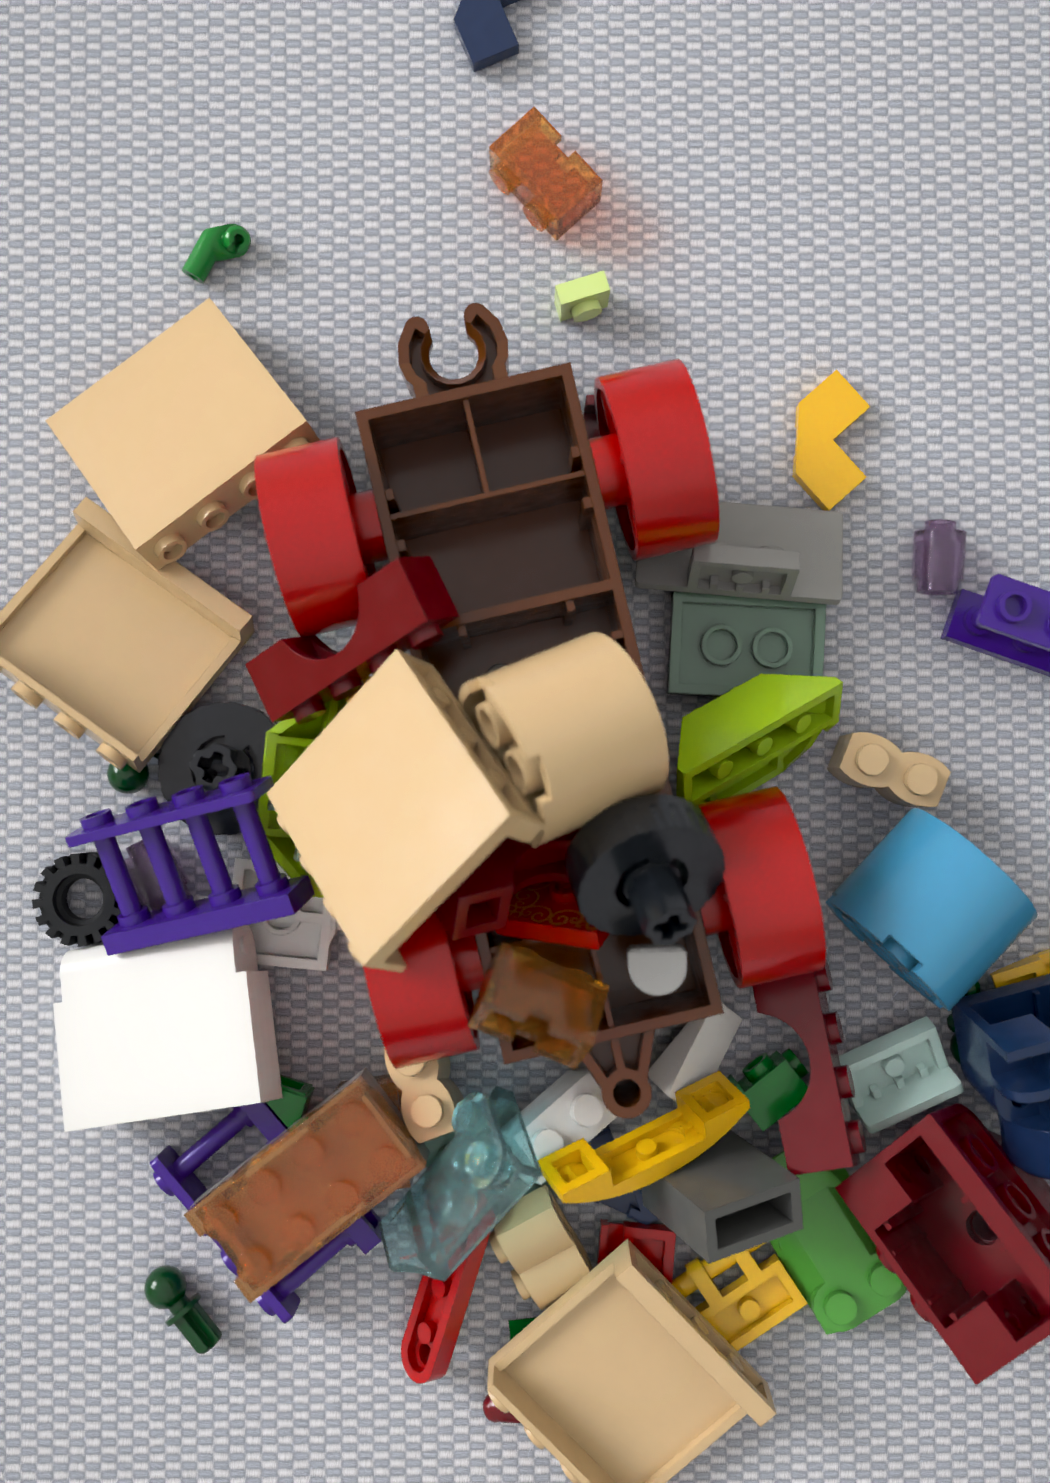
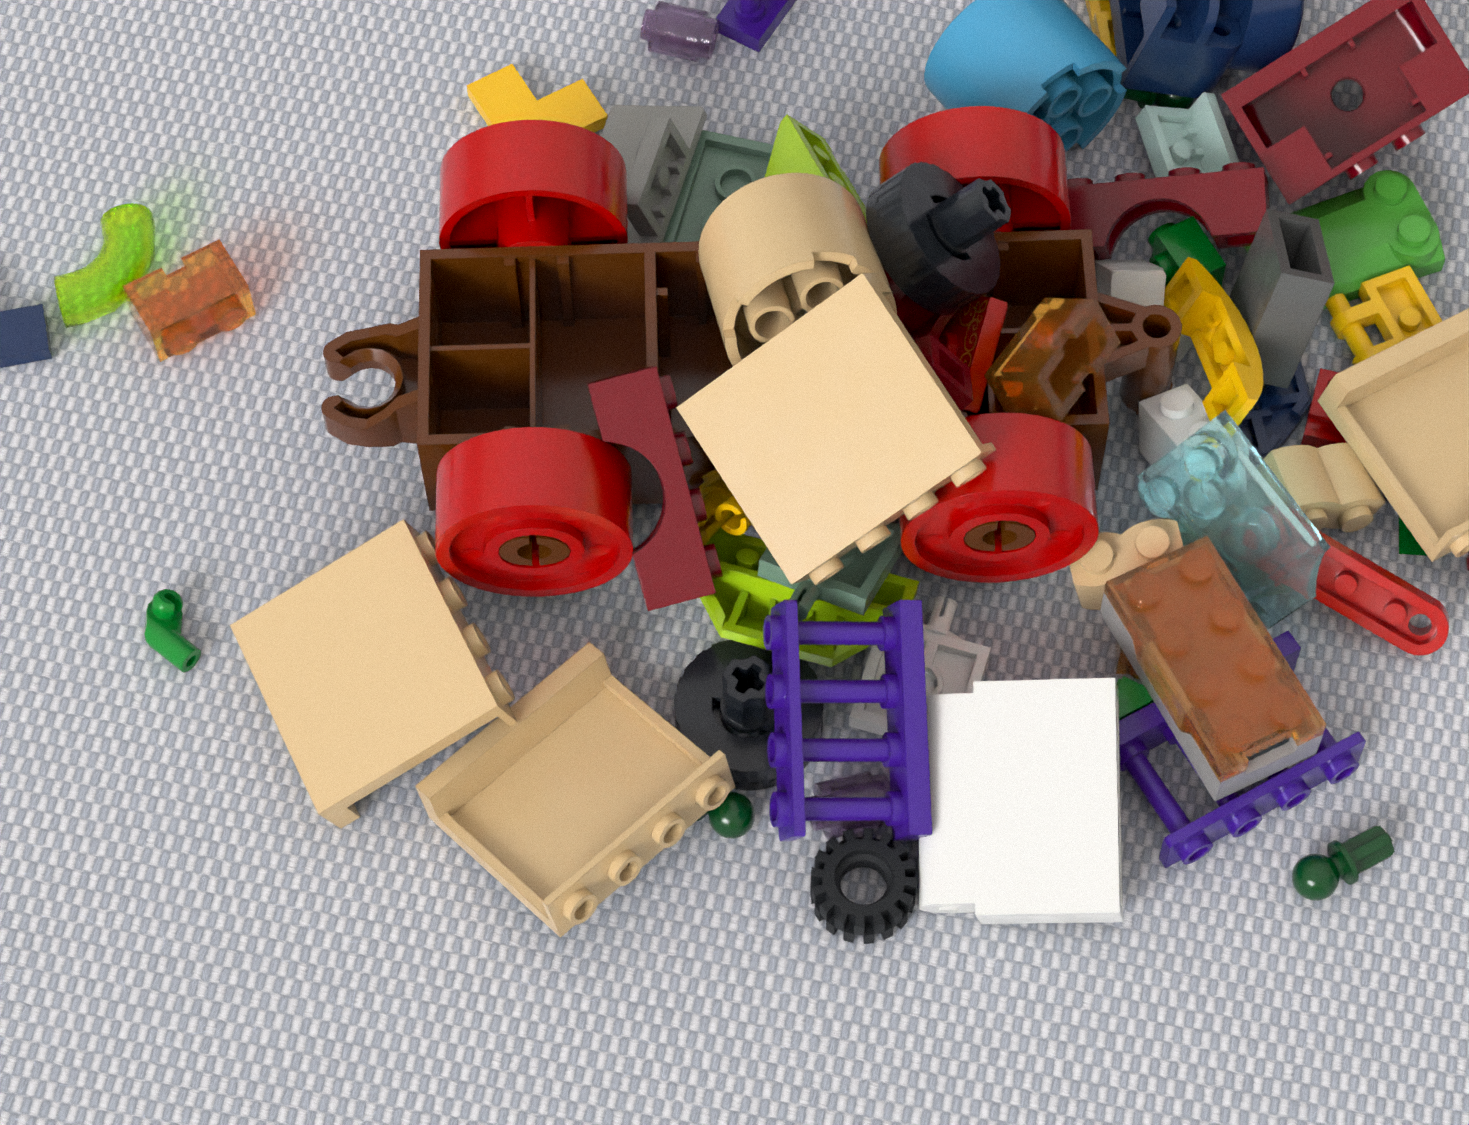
camera: 80 degrees left, 25 degrees down
yellowish green plate [554,270,610,322] -> none
light grey brick [627,943,687,996] -> none
tan brick [827,732,951,807] -> none
none -> clear neon green cylinder [54,203,155,328]
none -> white slope [1094,259,1166,306]

